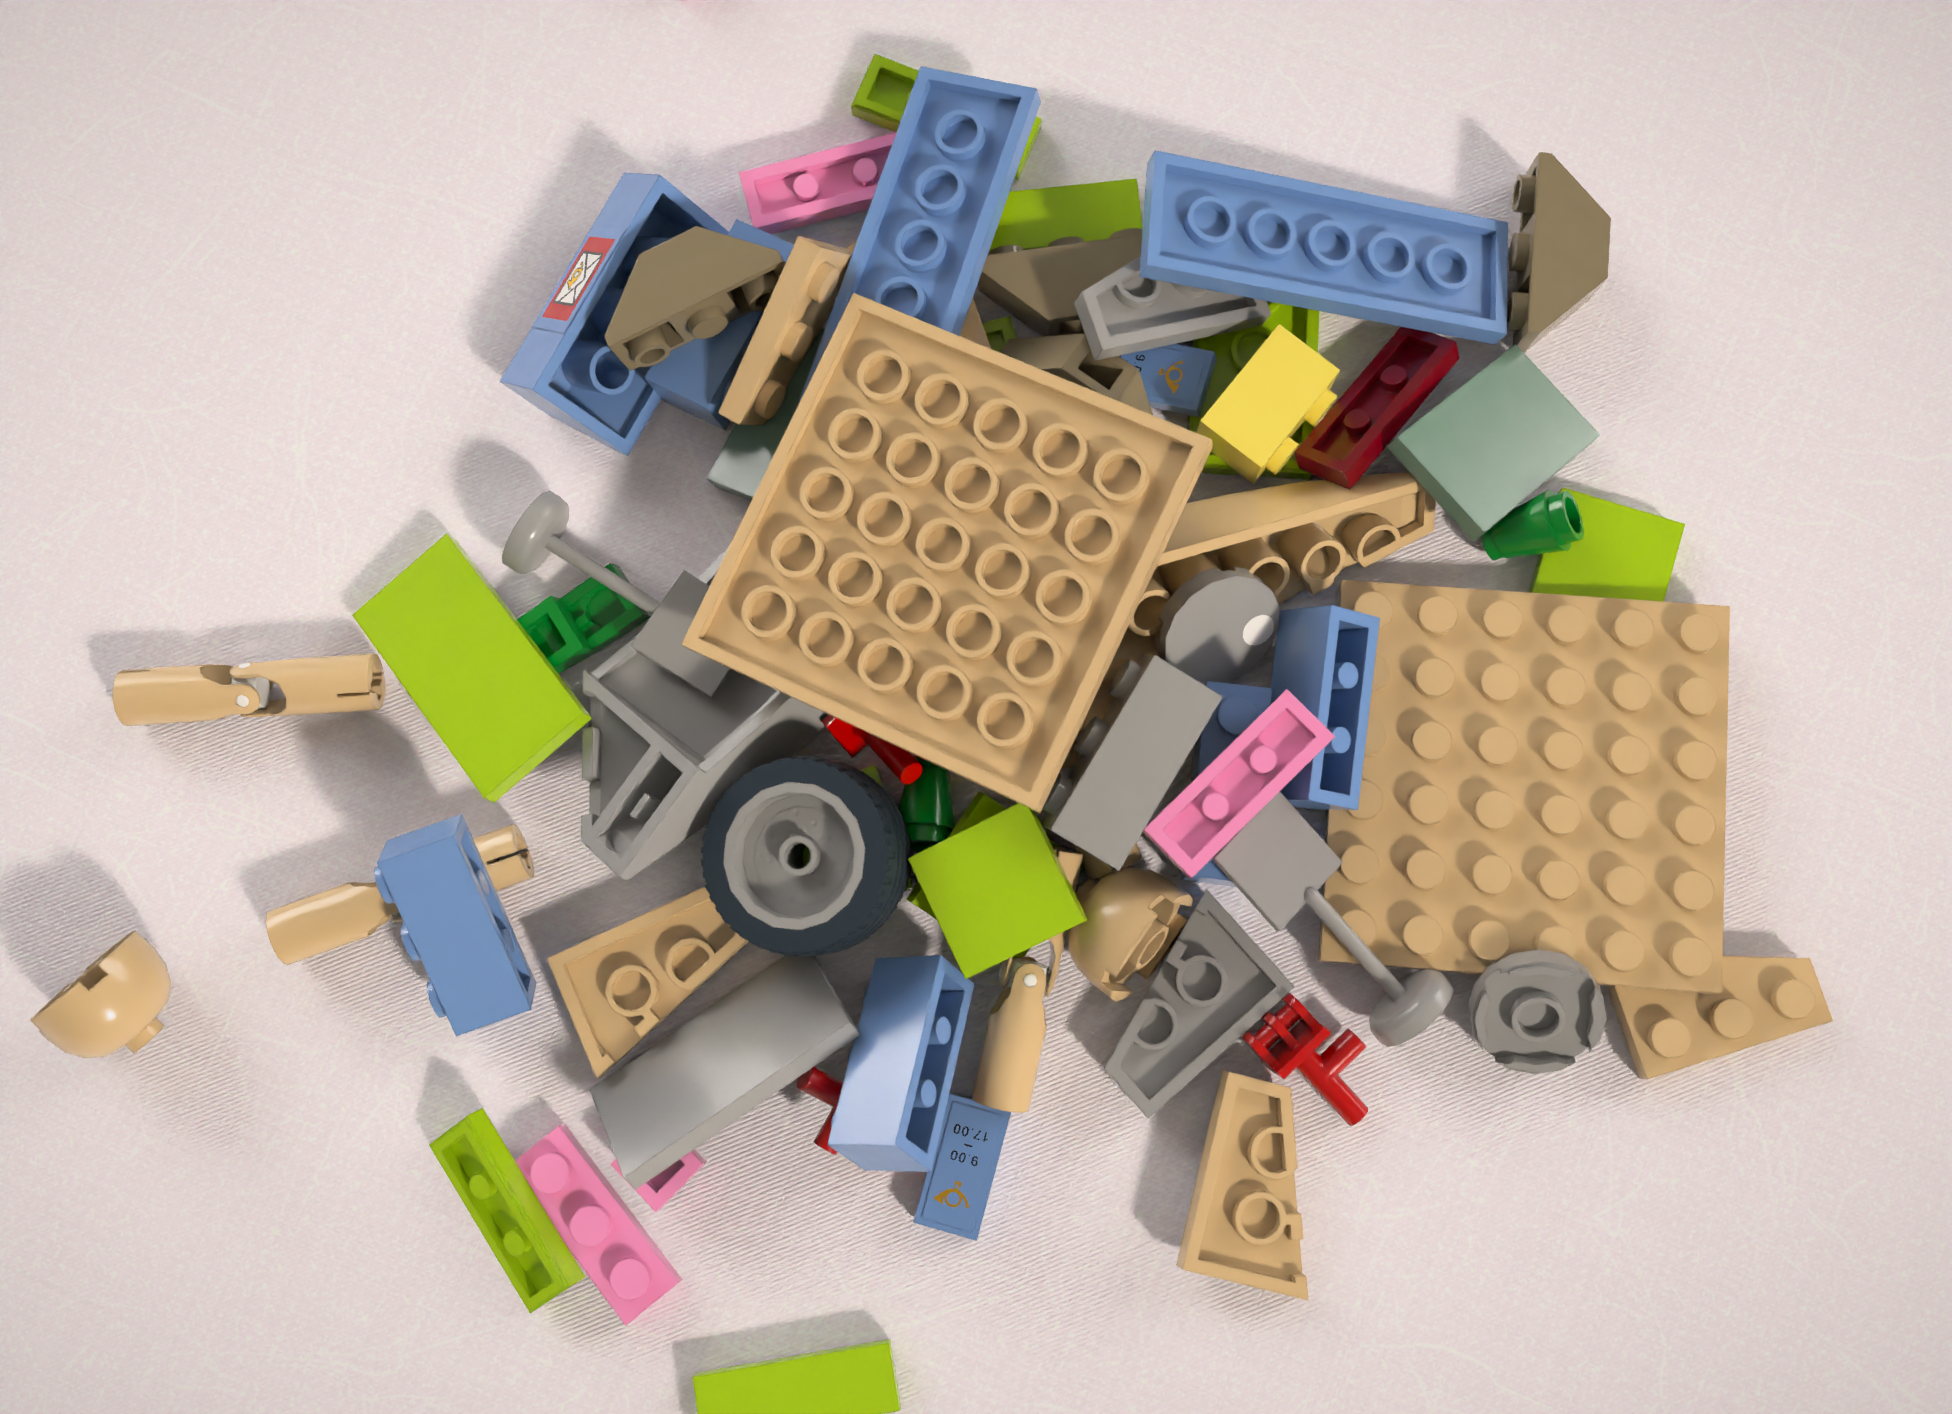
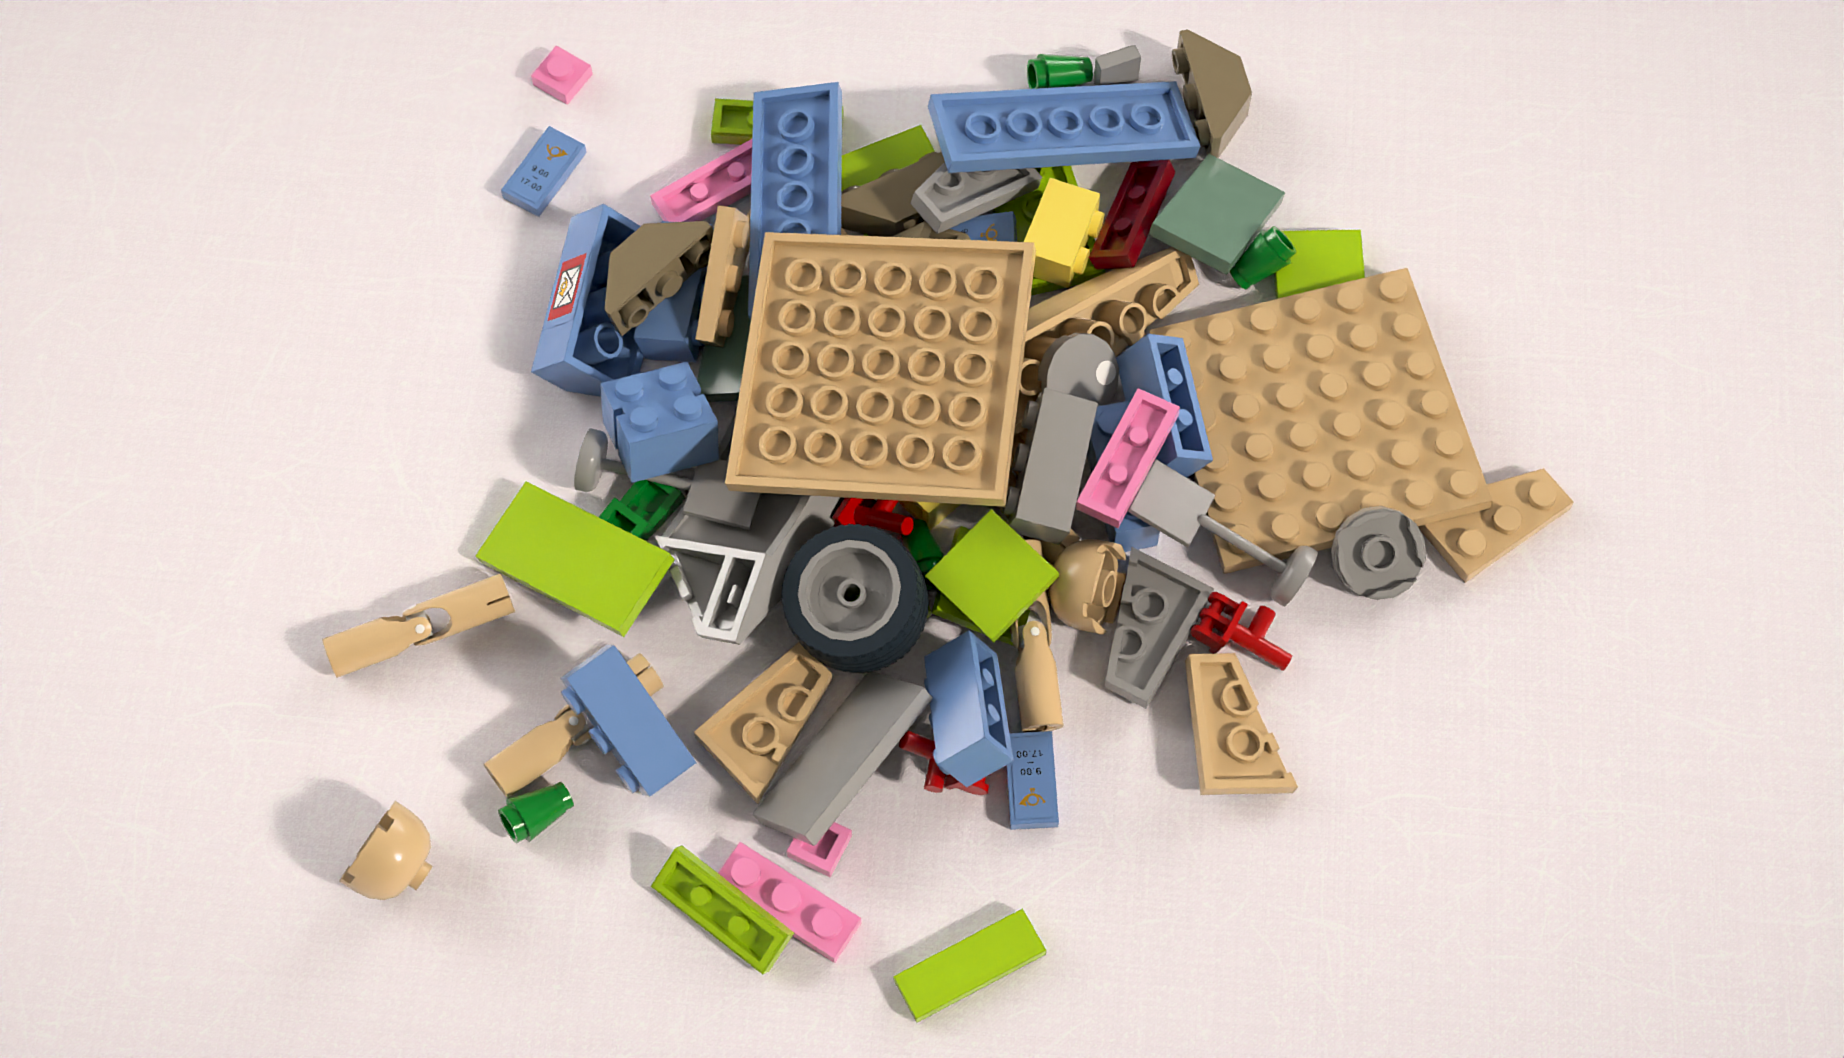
camera: 25 degrees left, 15 degrees down
none -> green cone [498,782,574,843]
none -> medium blue tile [501,126,587,217]
none -> medium blue piece [600,362,719,483]
none -> green cone [1027,54,1093,89]
none -> light grey tile [1093,45,1141,86]

